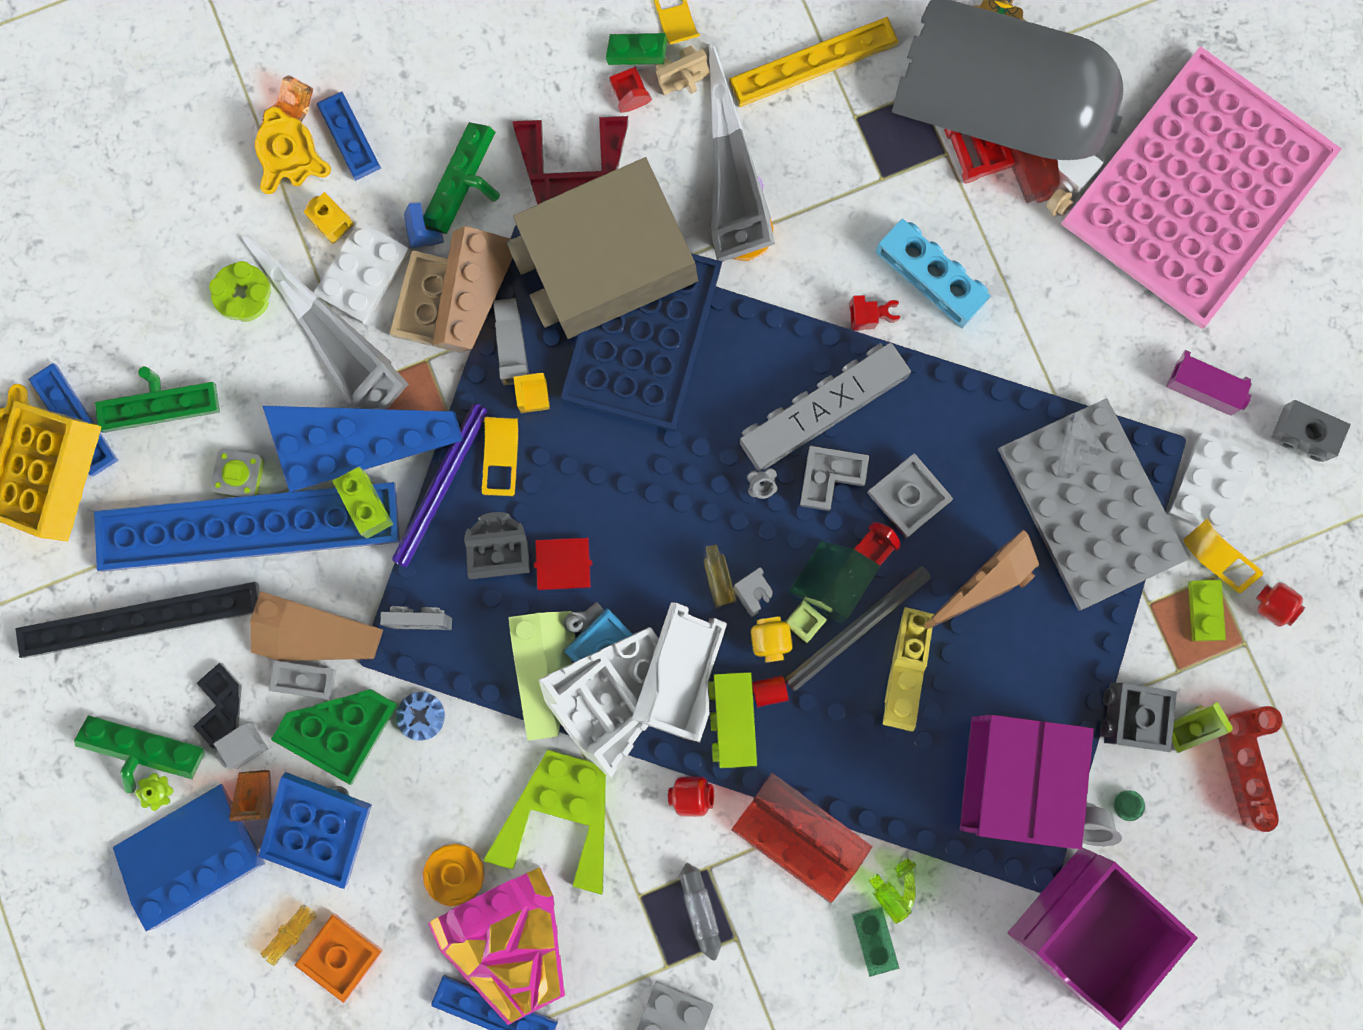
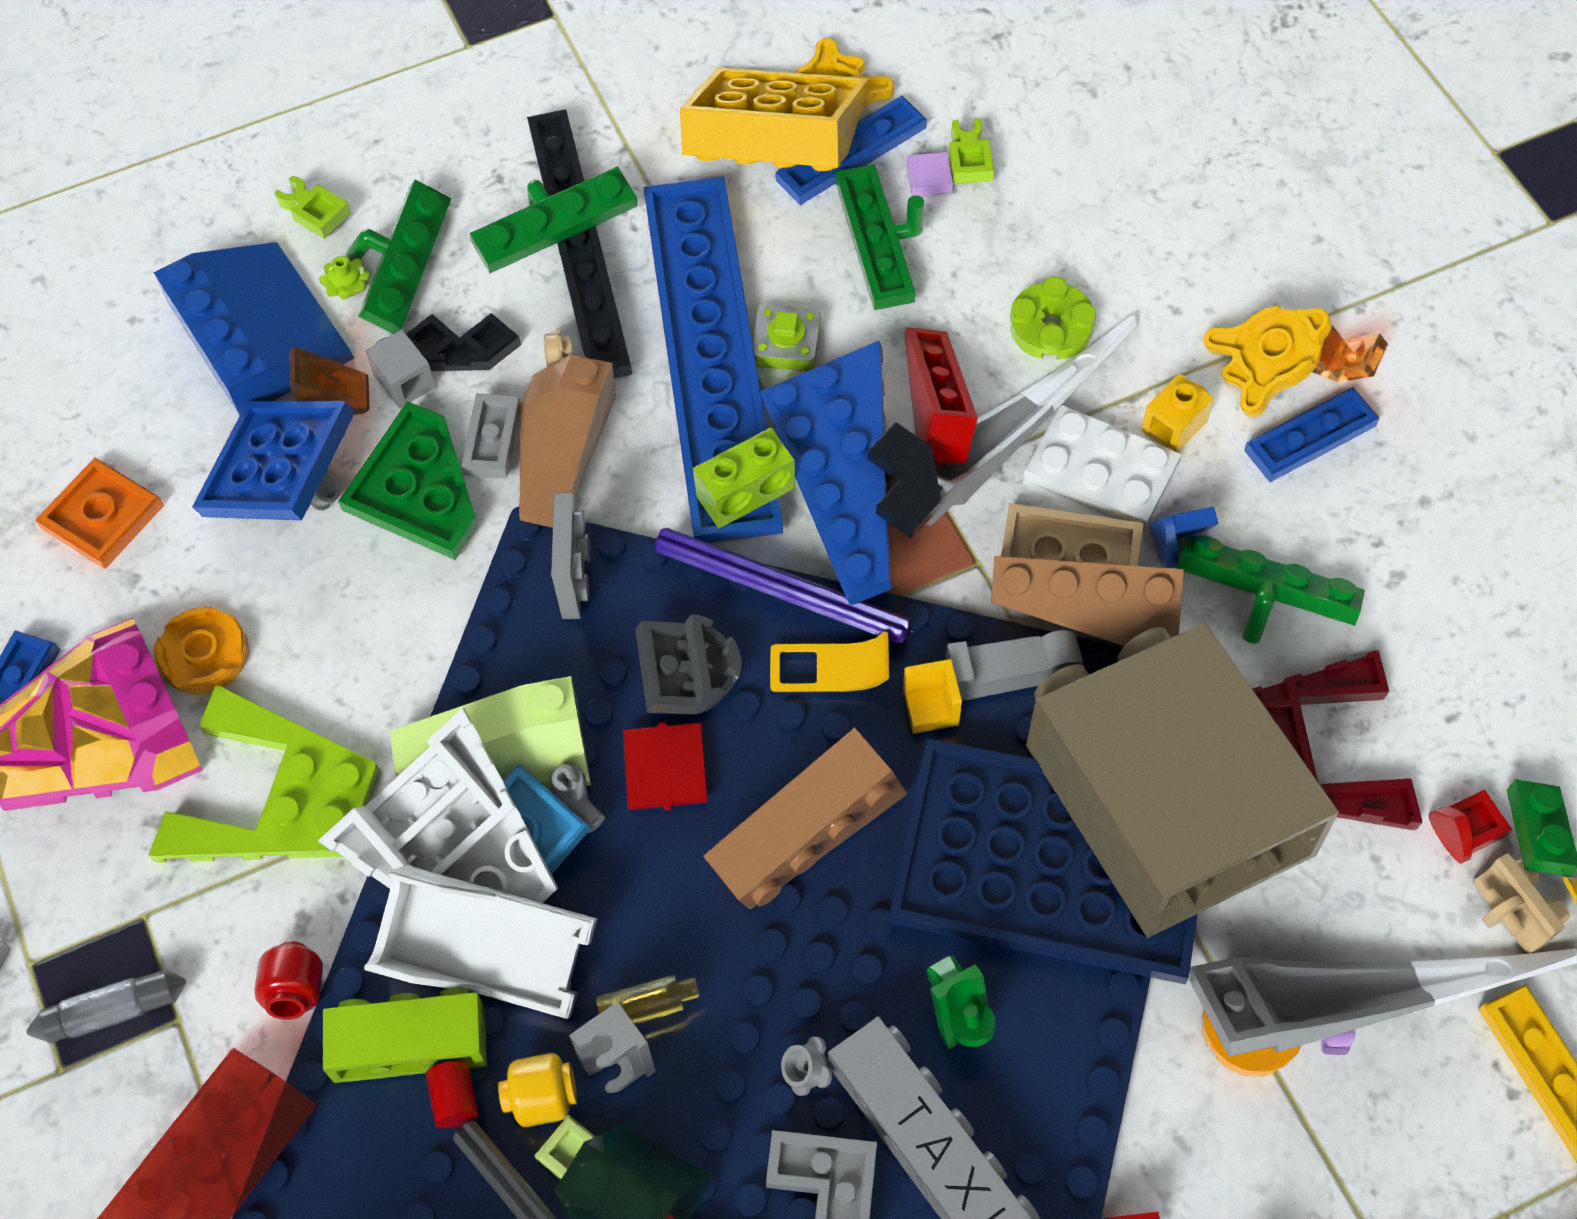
camera: 90 degrees right, 20 degrees down
clear yellow pin [260,904,317,966] -> none
medium blue gear [396,692,445,741] -> none
none -> lime plate [274,176,351,239]
none -> green plate [469,166,637,274]
none -> tan plate [544,328,572,367]
none -> medium nougat wedge [703,728,908,910]
none -> black tile [867,422,941,539]
none -> red slope [904,327,978,465]
none -> lavender tile [906,152,953,196]
none -> green hips [927,955,996,1050]
none -> lime plate [948,118,994,184]

